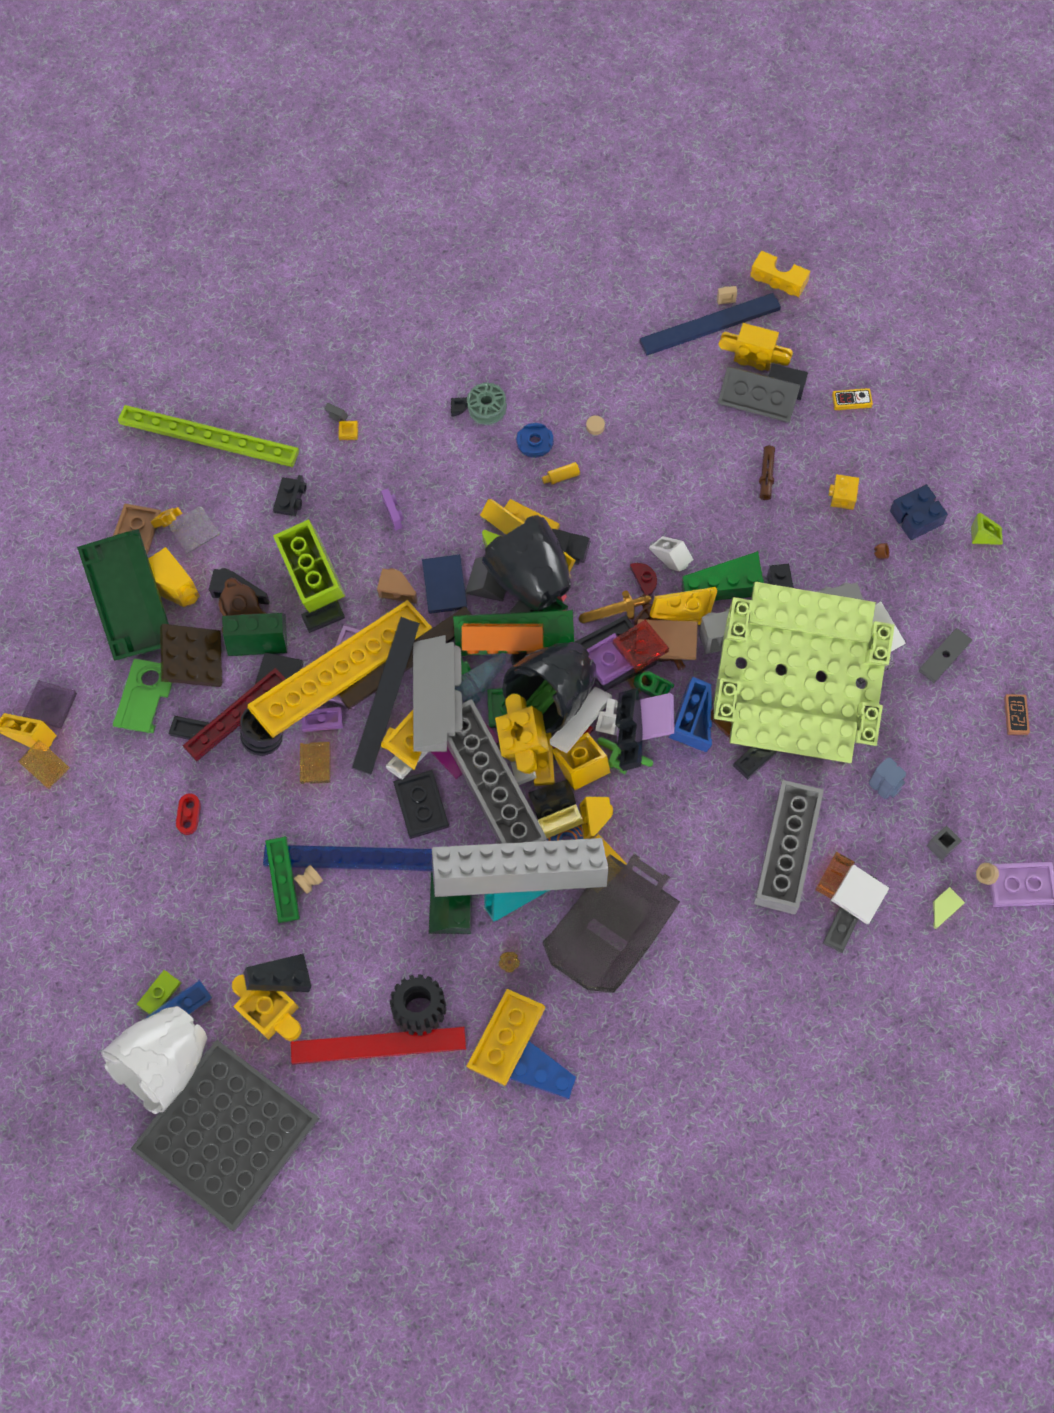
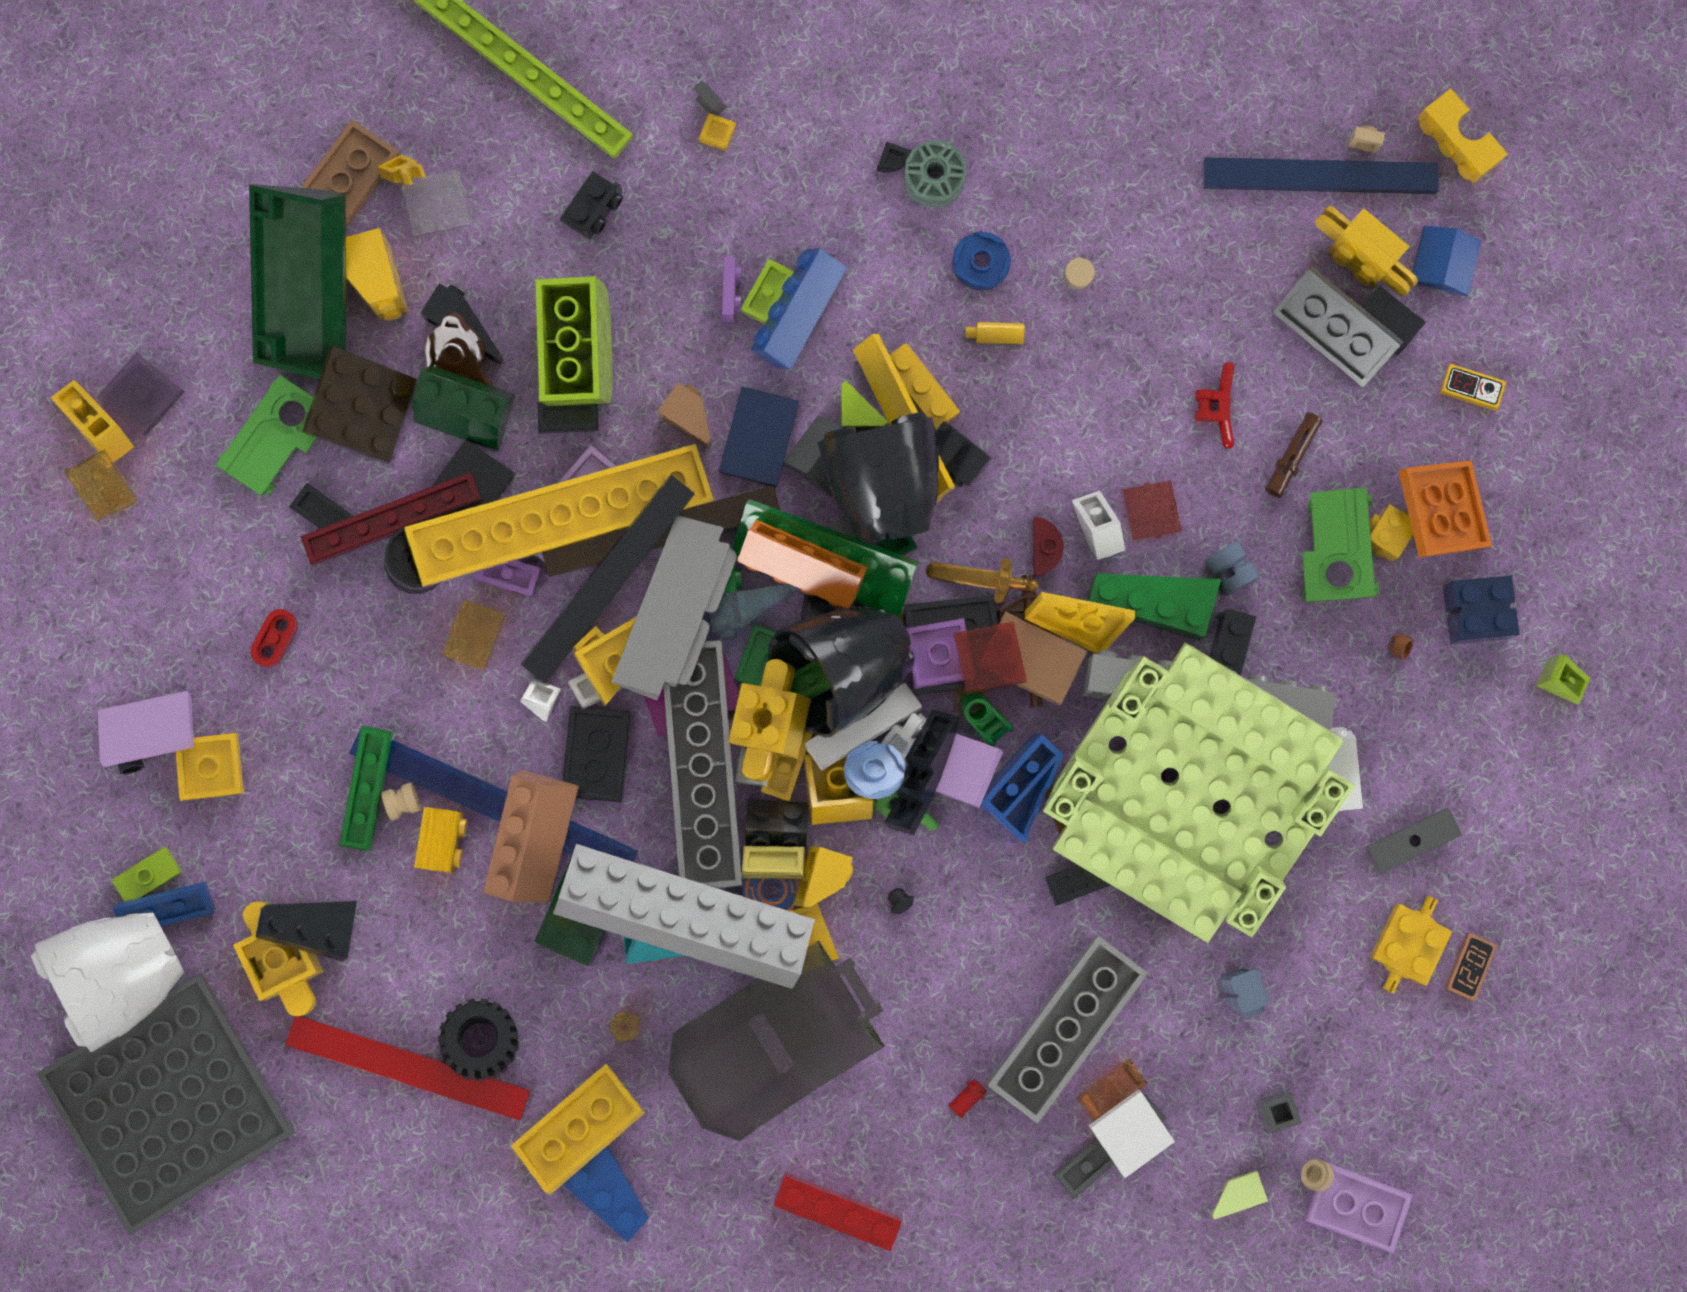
camera: 10 degrees right, 15 degrees up
none -> lavender tile [98,691,195,767]
none -> black hinge [117,759,144,775]
none -> yellow plate [175,733,244,801]
none -> yellow brick [414,807,468,874]
none -> nougat slope [483,769,579,903]
none -> white slope [521,677,561,722]
none -> lime plate [741,259,794,325]
none -> brick [751,248,847,370]
none -> red brick [774,1172,902,1251]
none -> light blue tile [844,741,905,799]
none -> black piece [887,888,914,914]
none -> red pin [948,1078,987,1118]
none -> clear red piece [1123,481,1182,540]
none -> red piece [1195,362,1235,449]
none -> sand blue wheel [1205,540,1260,596]
none -> bright green piece [1302,487,1380,603]
none -> yellow plate [1369,895,1452,994]
none -> orange plate [1398,460,1492,558]
none -> blue slope [1413,226,1481,296]

